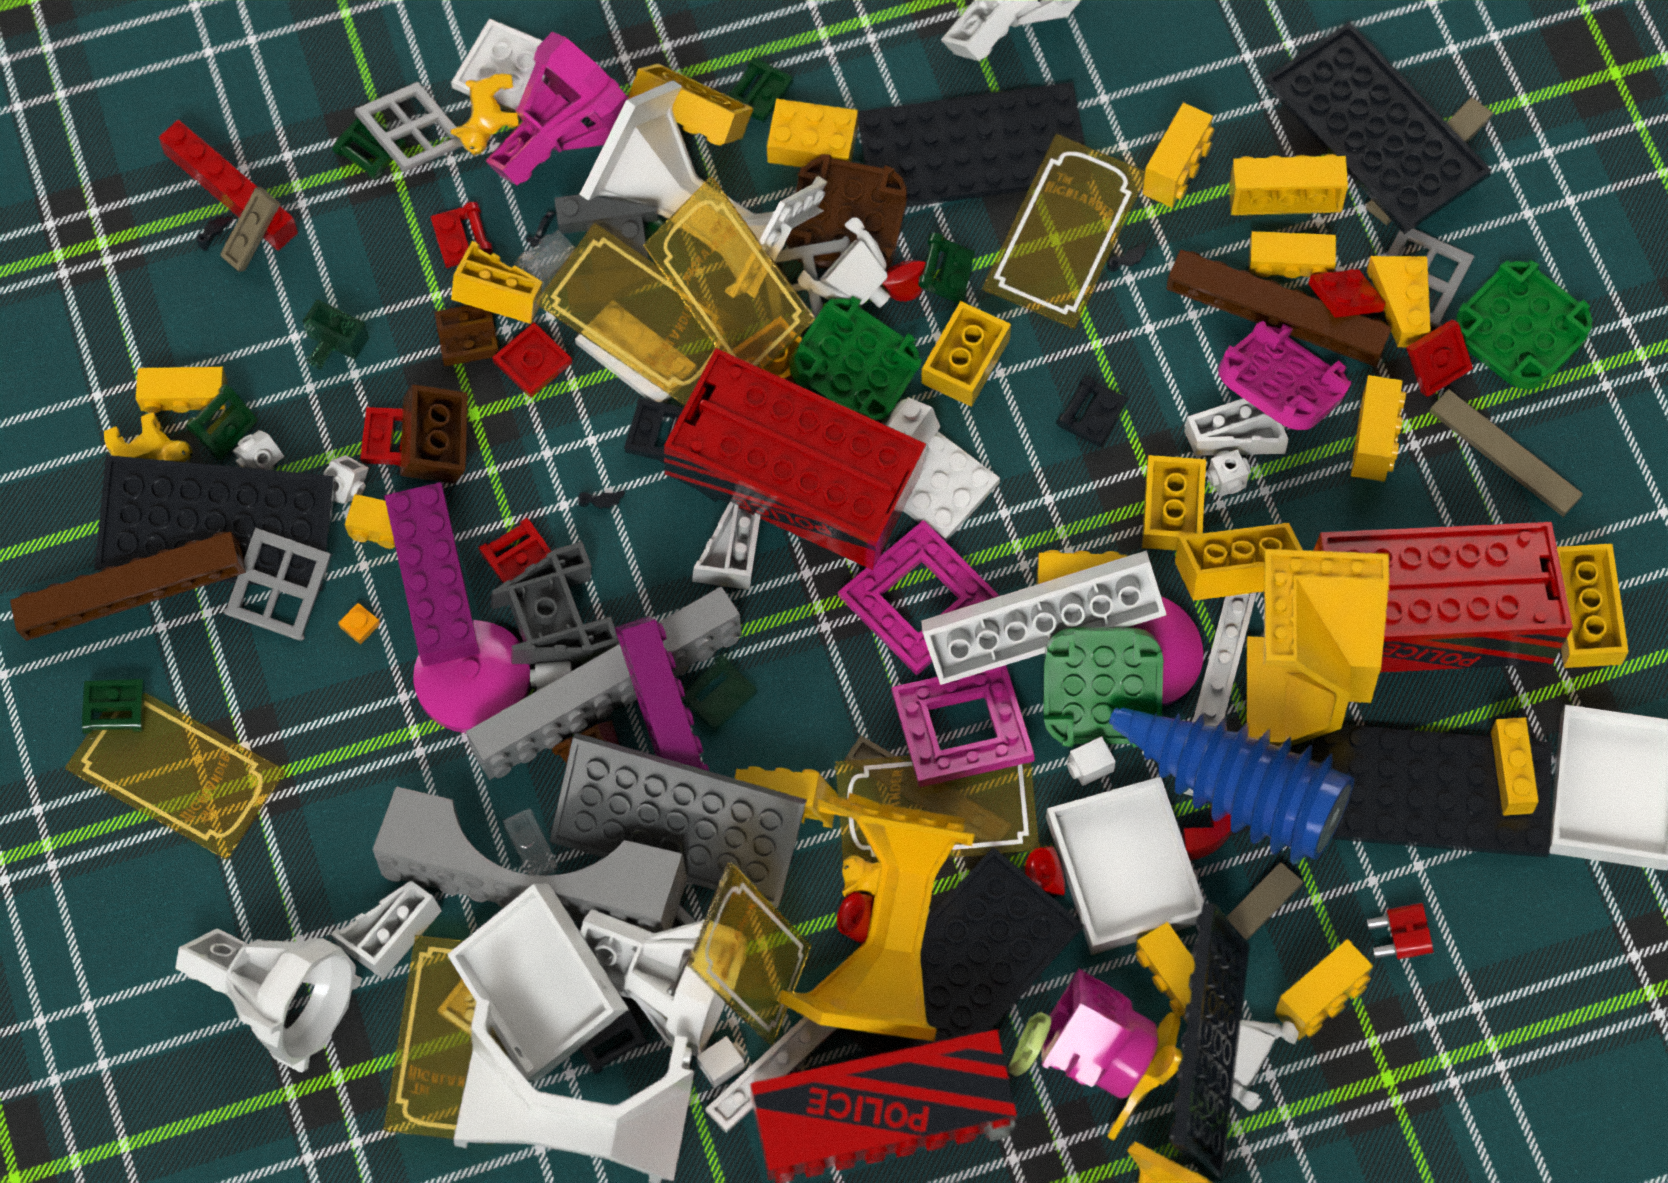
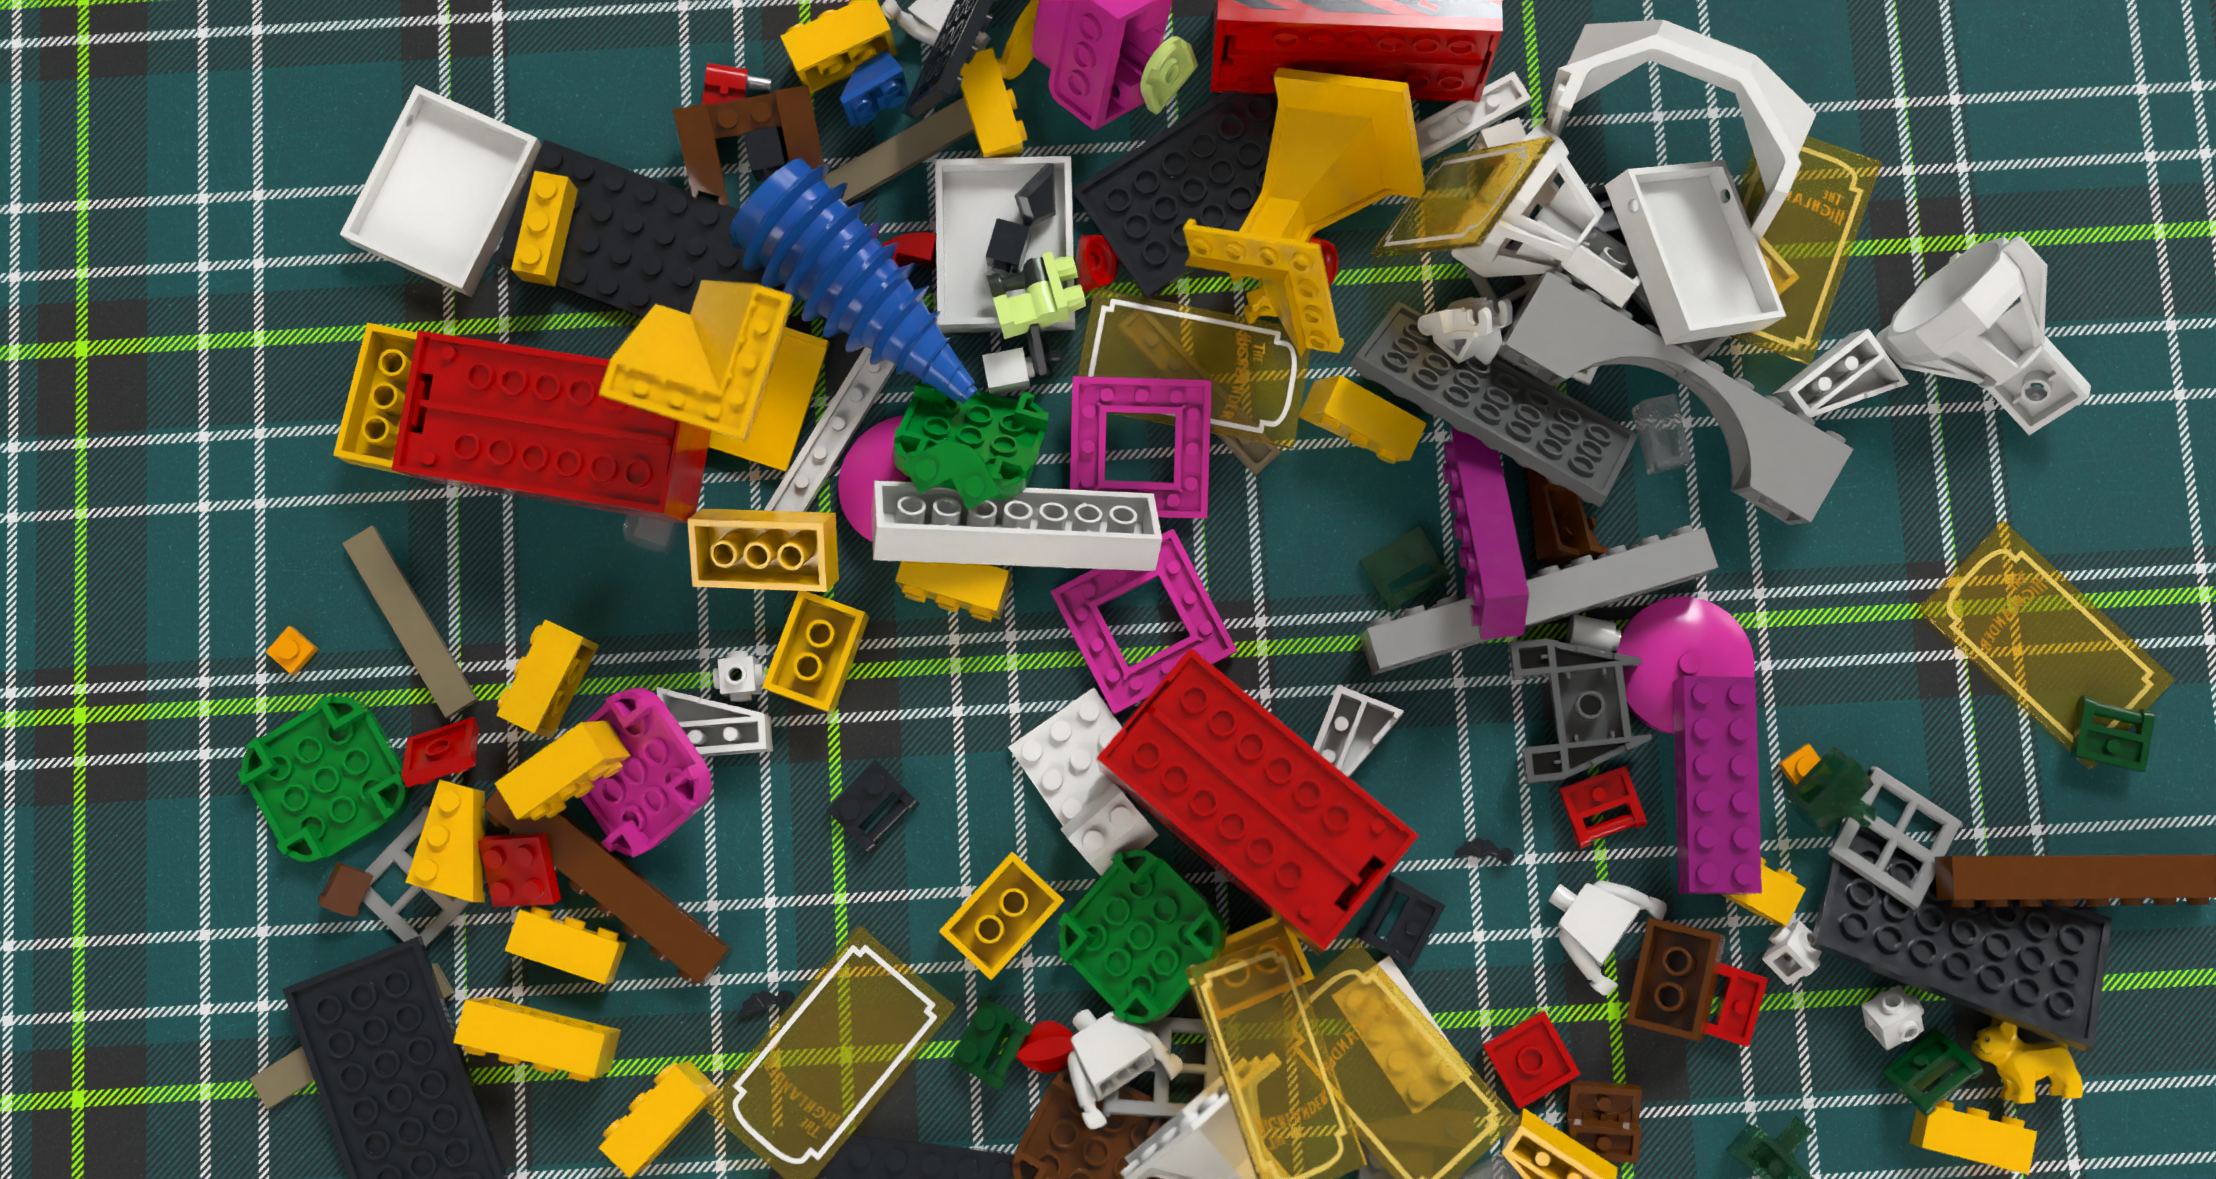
camera: 165 degrees left, 15 degrees up
none -> light orange plate [266,626,319,675]
none -> reddish brown tile [317,861,373,917]
none -> yellow brick [495,720,631,821]
none -> reddish brown wedge [673,85,824,205]
none -> black brick [743,126,787,183]
none -> blue slope [840,50,909,127]
none -> green plate [903,442,1001,510]
none -> black brick [986,218,1031,276]
none -> yellowish green hips [987,251,1086,339]
none -> black piece [1014,163,1056,227]
none -> black piece [1027,323,1062,377]
none -> white piece [1417,297,1513,365]
none -> white torso [1549,880,1667,995]
none -> clear green brick [1785,746,1878,835]

